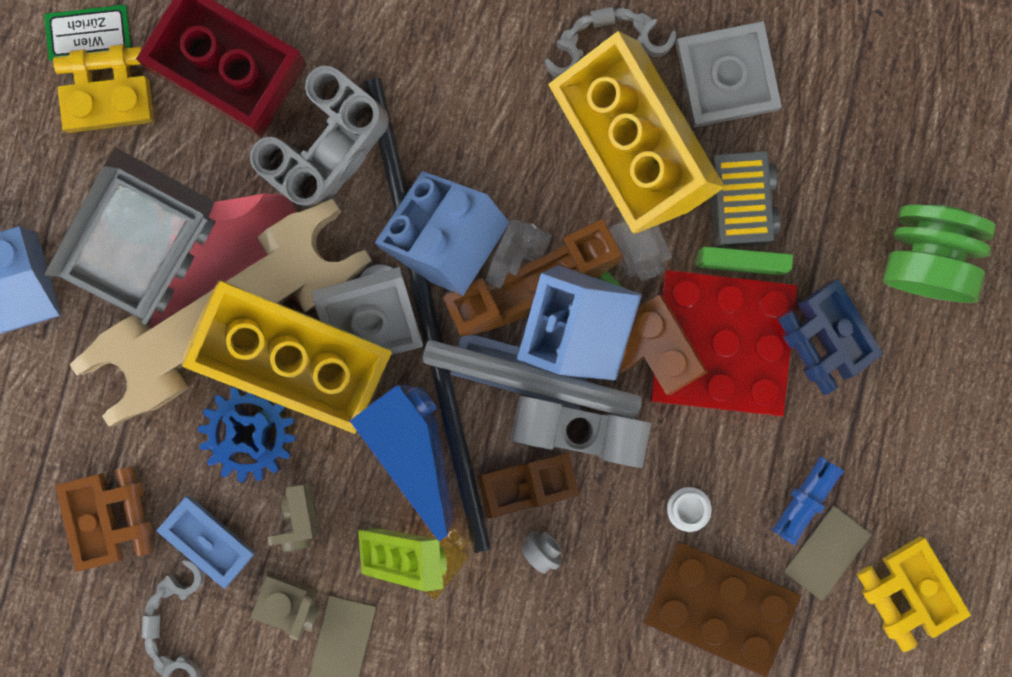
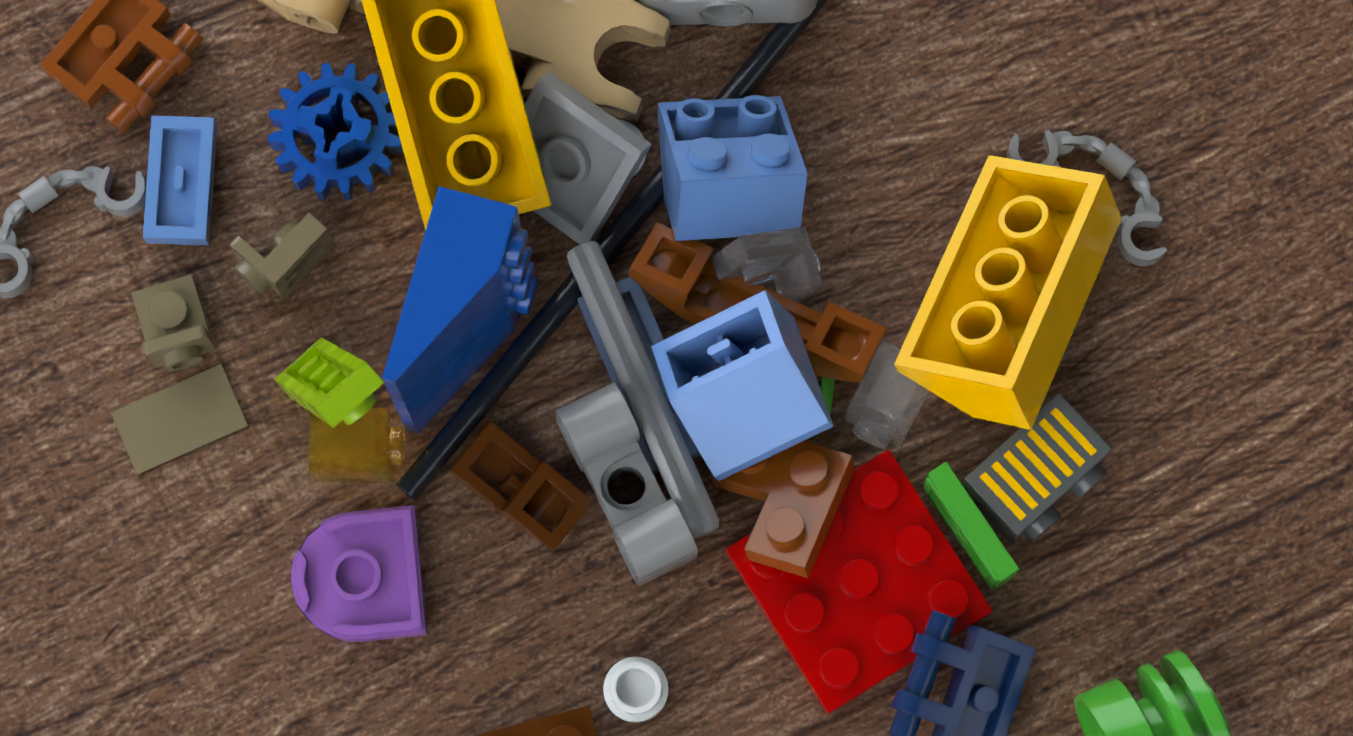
camera: 60 degrees right, 10 degrees down
light grey plate [521,531,562,573] -> none
light grey plate [675,21,782,128] -> none
none -> medium lavender tile [291,505,427,642]

